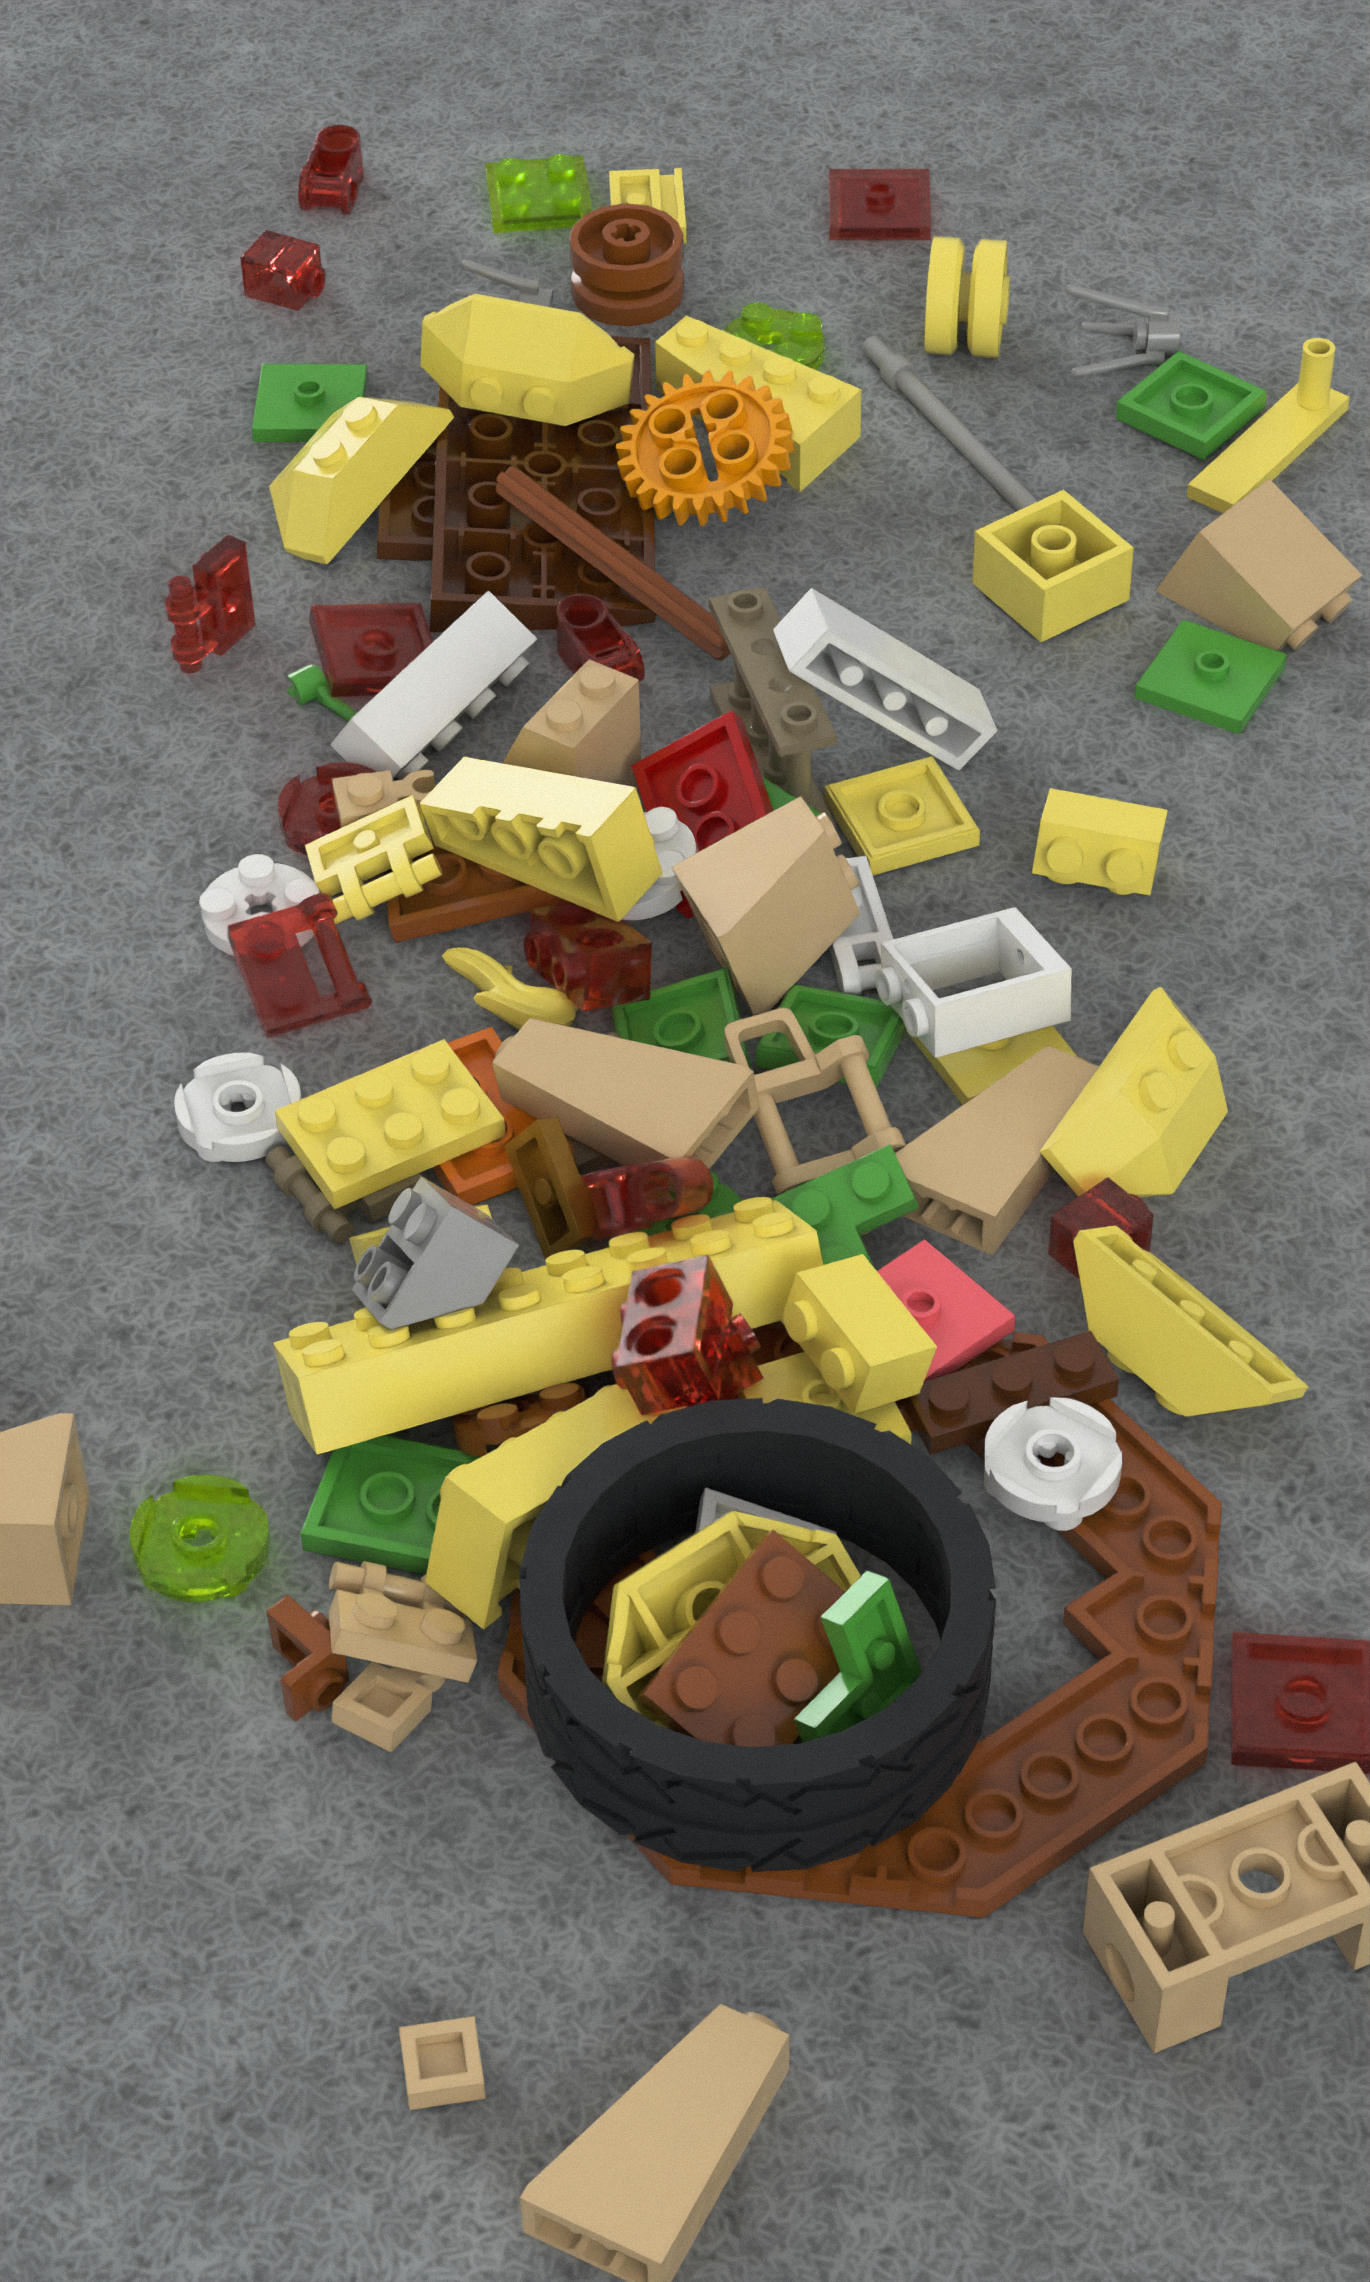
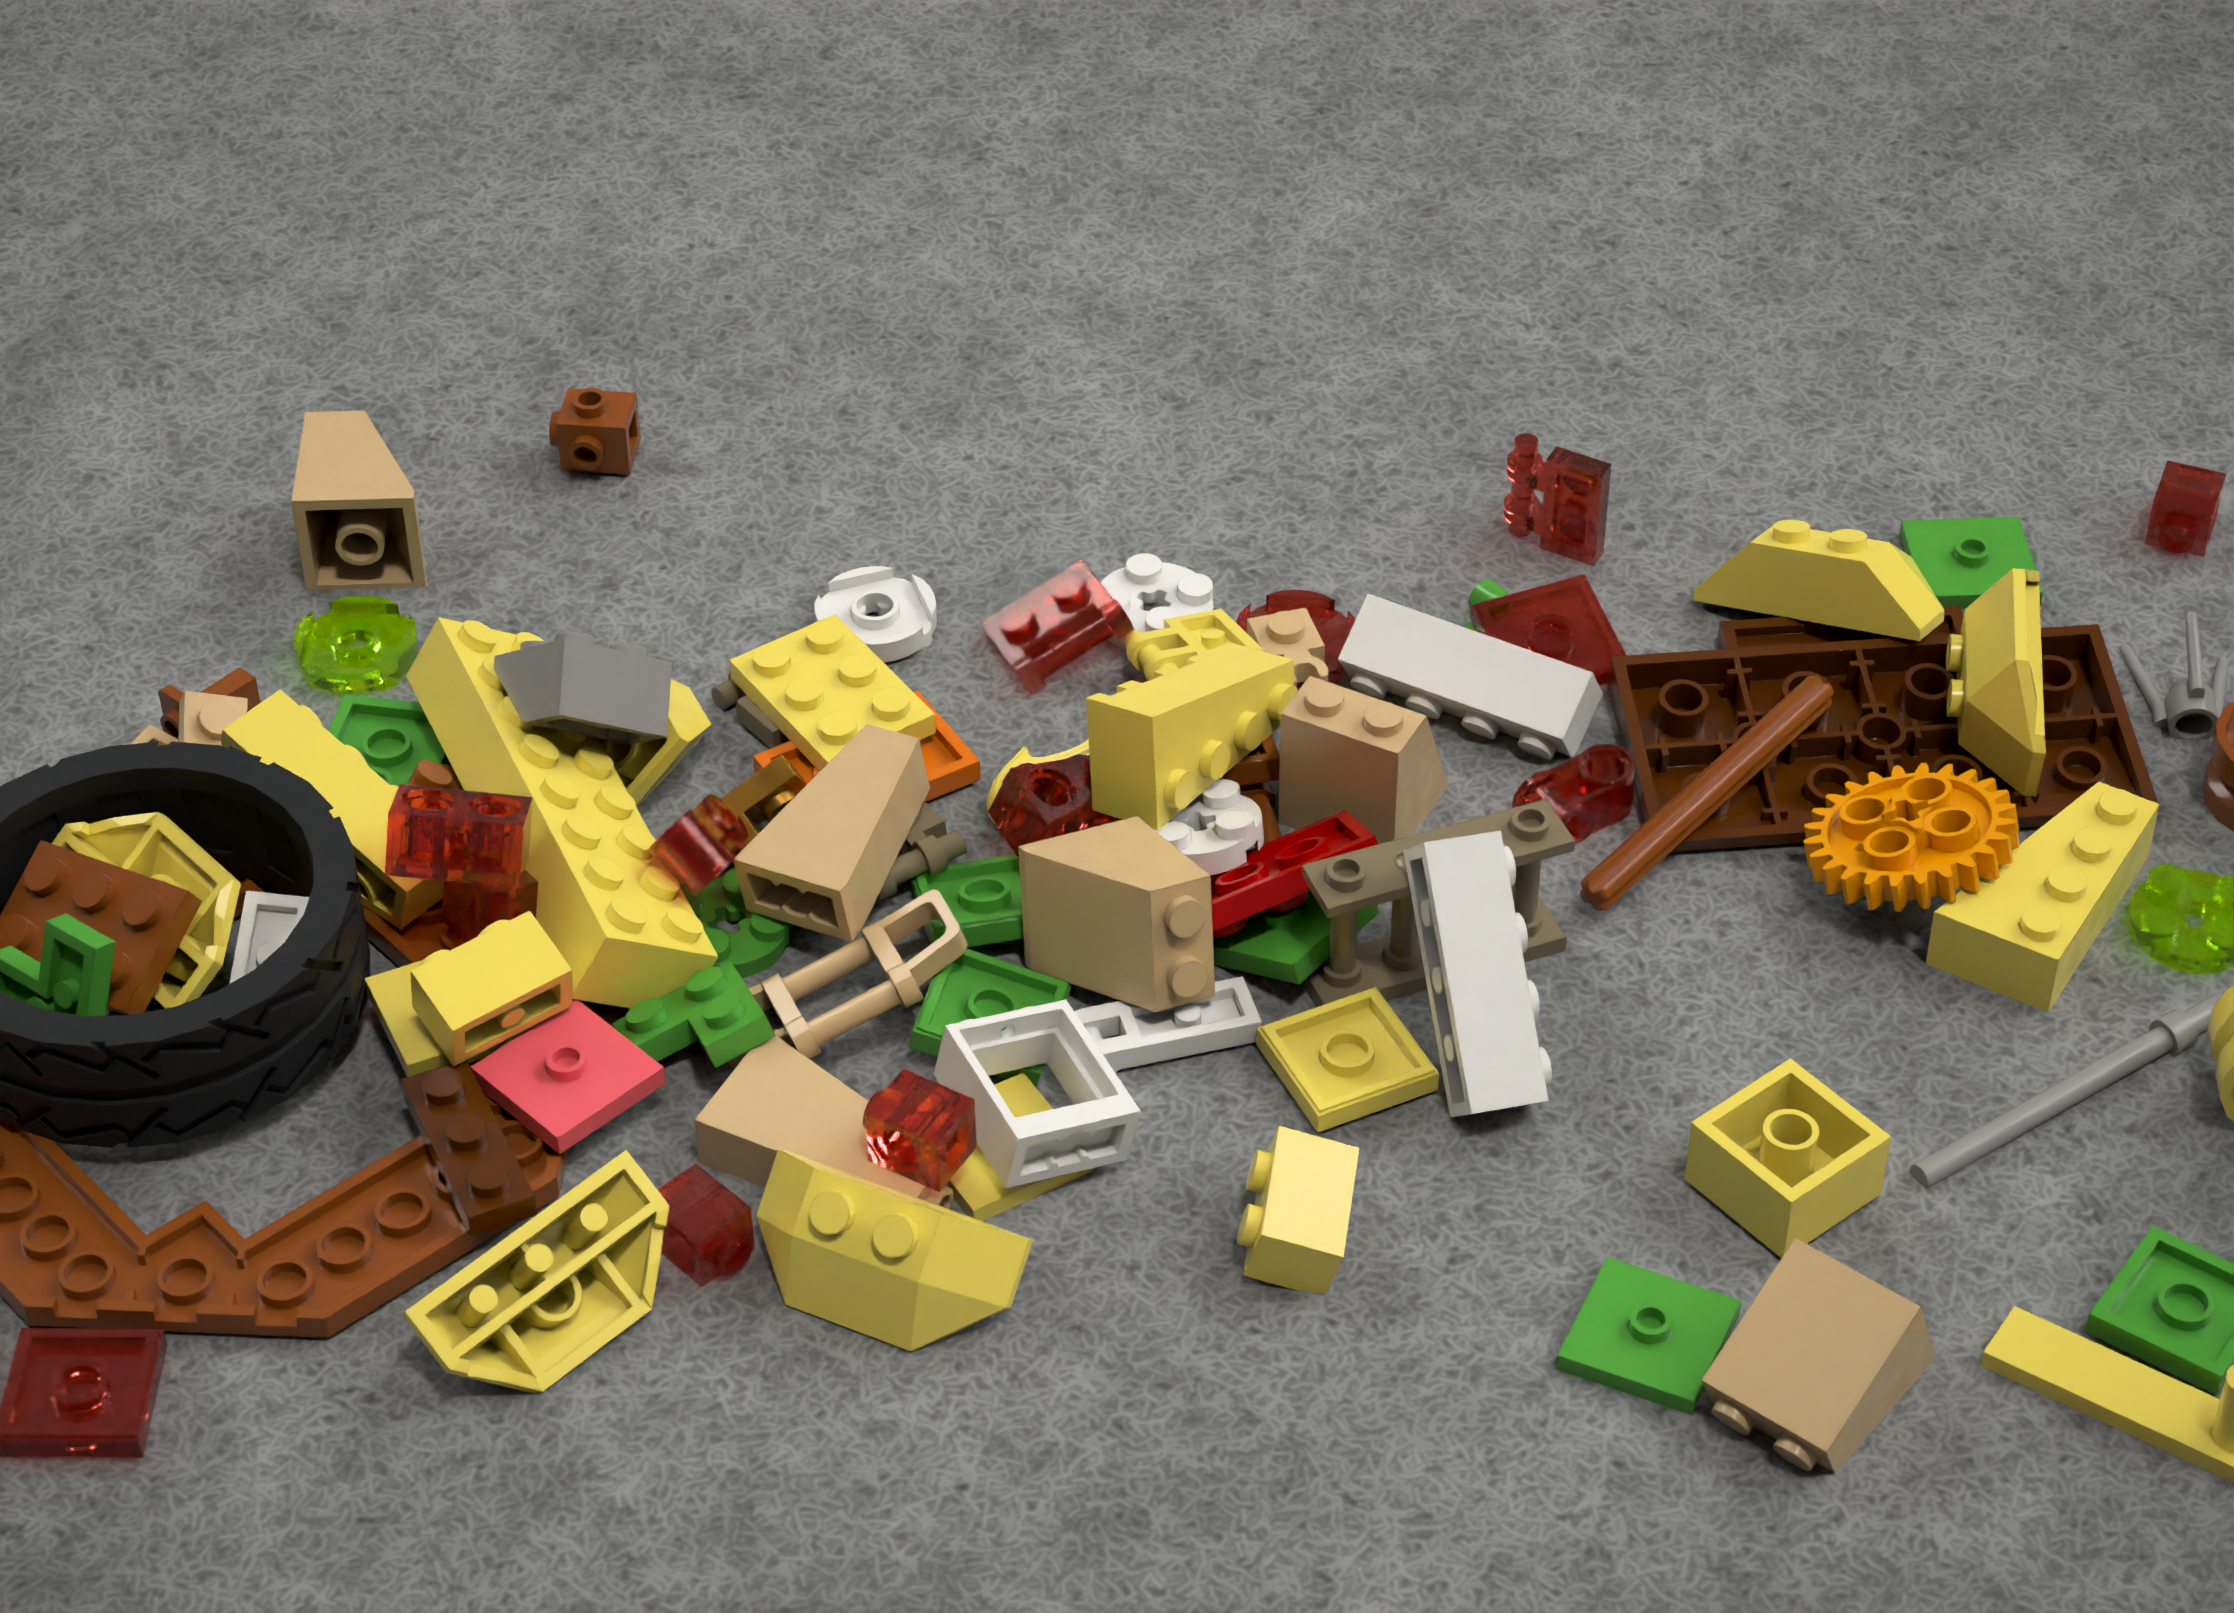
camera: 85 degrees right, 5 degrees down
white plate [984,1398,1122,1531] -> none
none -> clear red brick [863,1069,977,1192]

